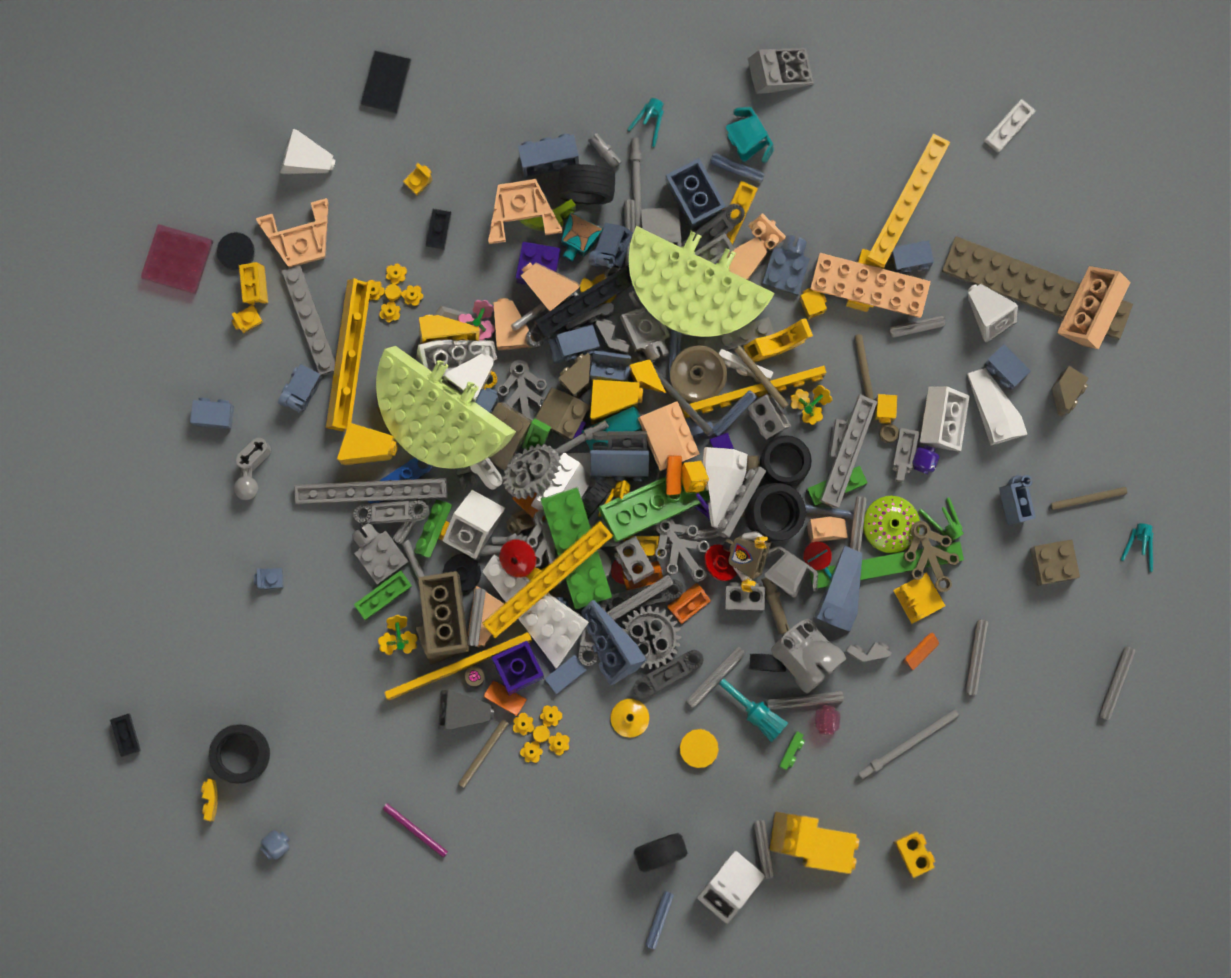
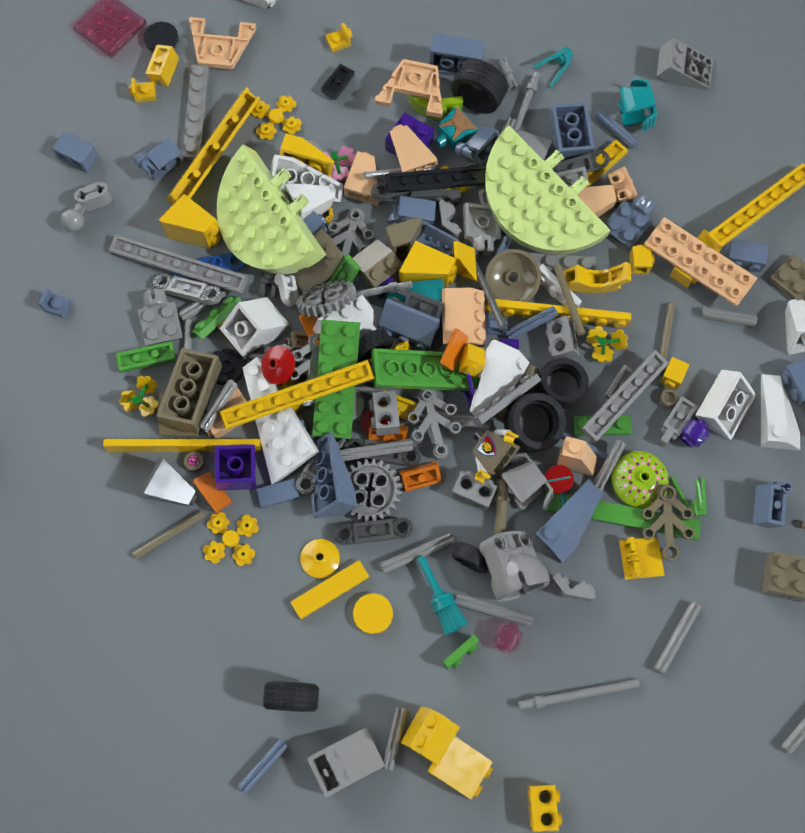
camera: 20 degrees right, 10 degrees down
magenta bar [383,803,448,858] -> none
red dish [704,544,737,581] -> none
orange slope [903,632,939,670] -> none
none -> yellow tile [291,560,370,620]

